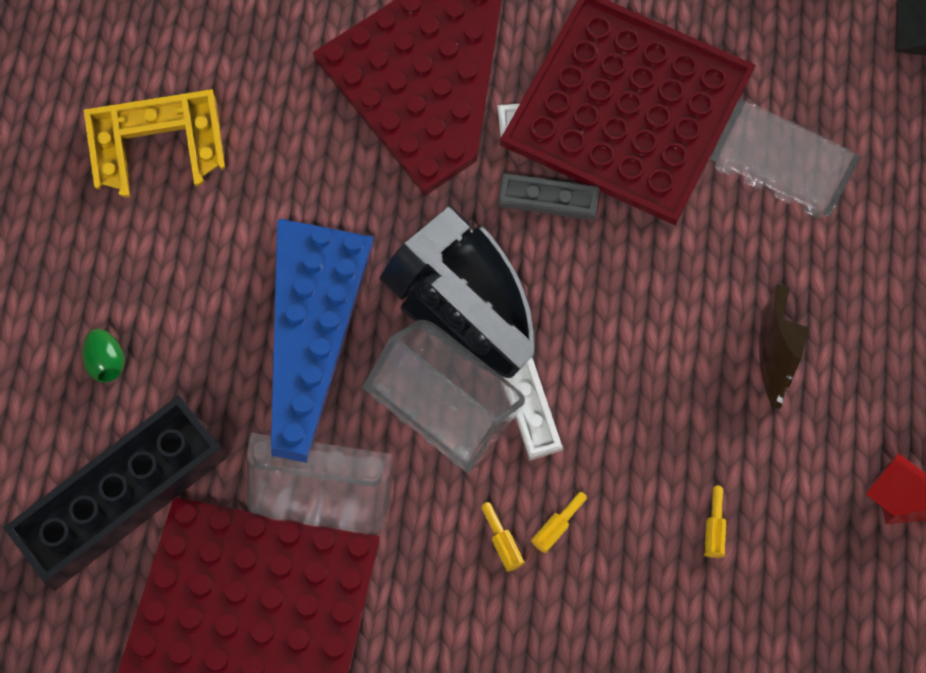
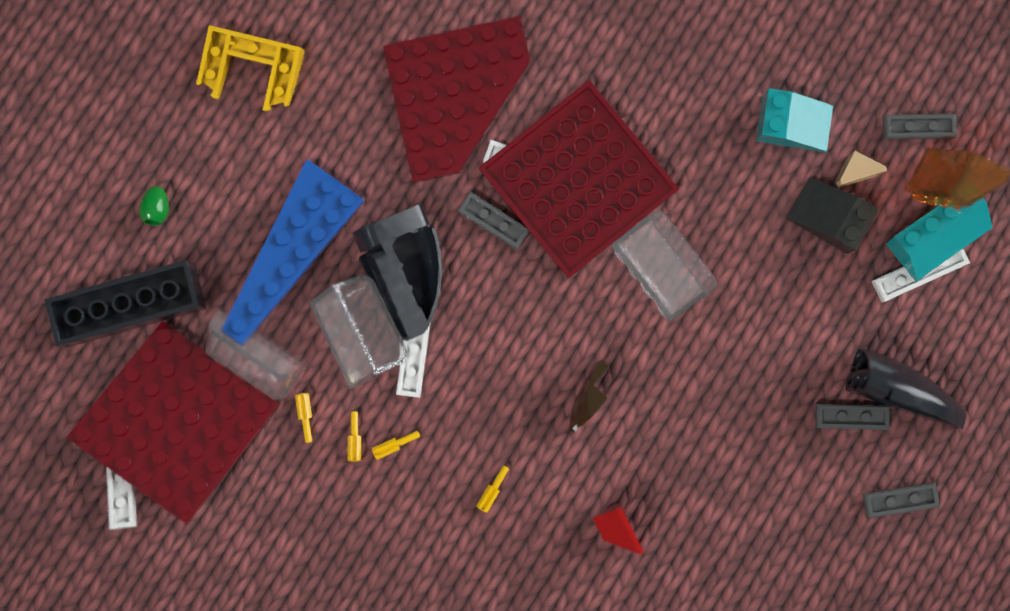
camera: 25 degrees right, 15 degrees up
none -> yellow axle [295,393,312,443]

